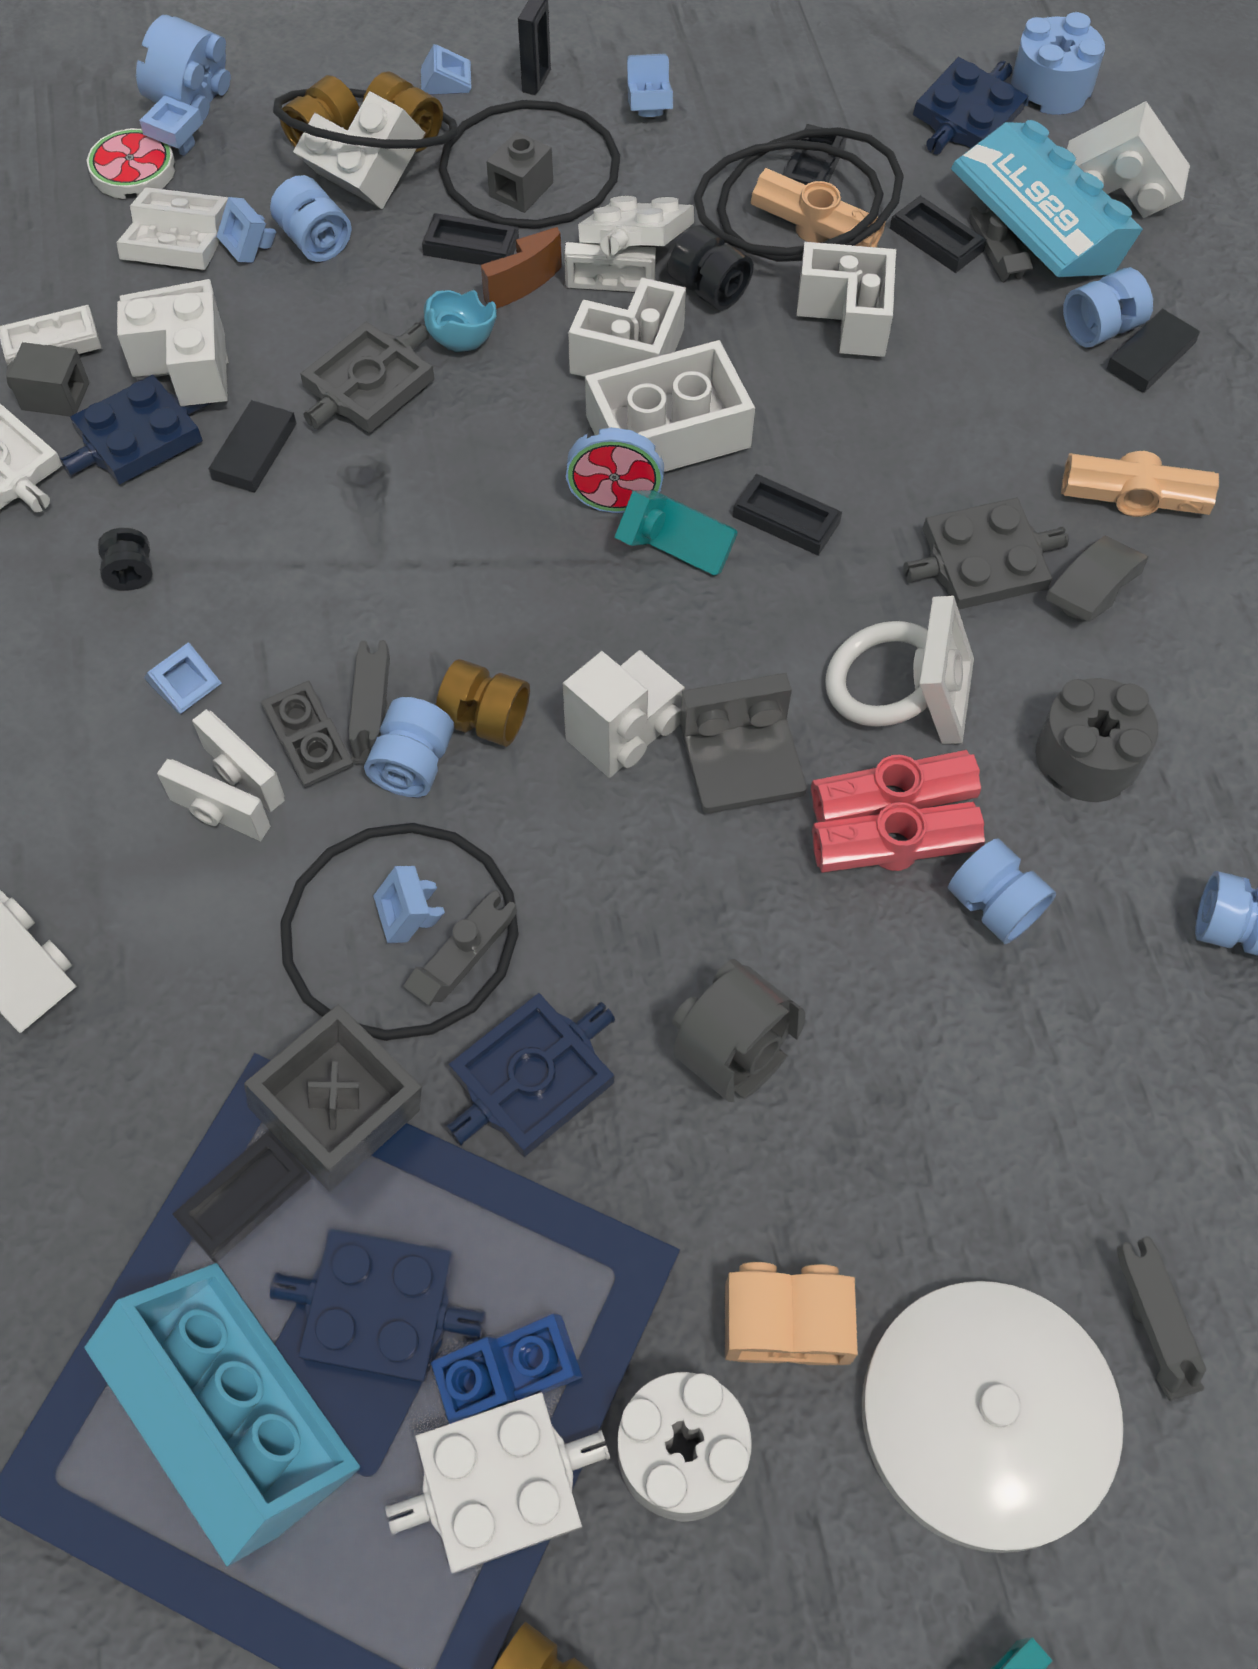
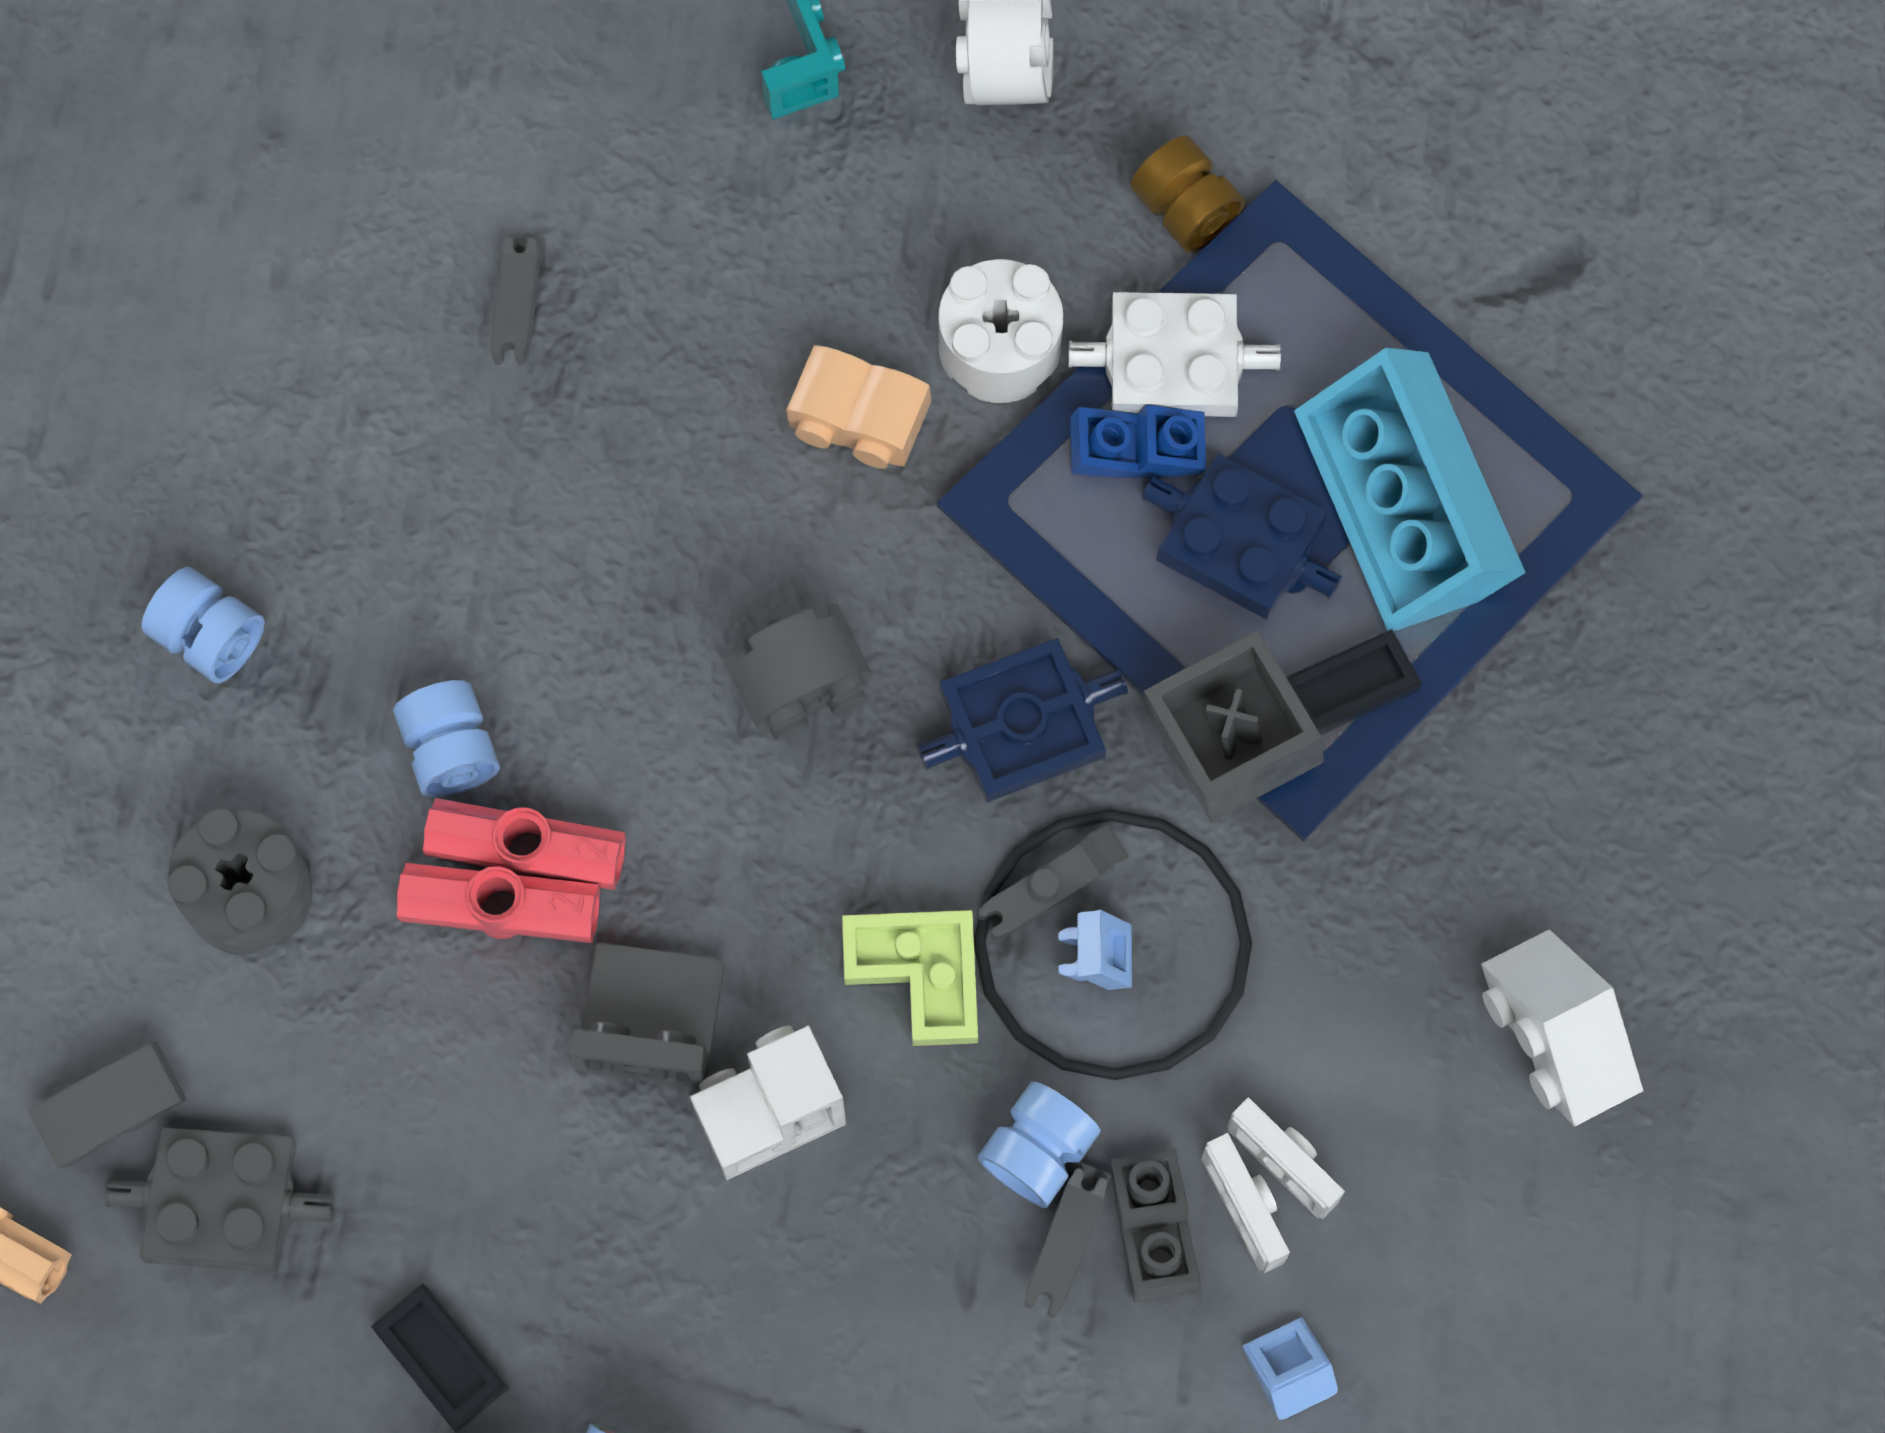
camera: 160 degrees left, 10 degrees up
pearl gold wheel [436,659,530,747] -> none
teal bracket [614,490,738,575] -> none
white tile [825,596,974,744] -> none
white dish [862,1281,1123,1553] -> none
none -> yellowish green plate [842,910,978,1046]

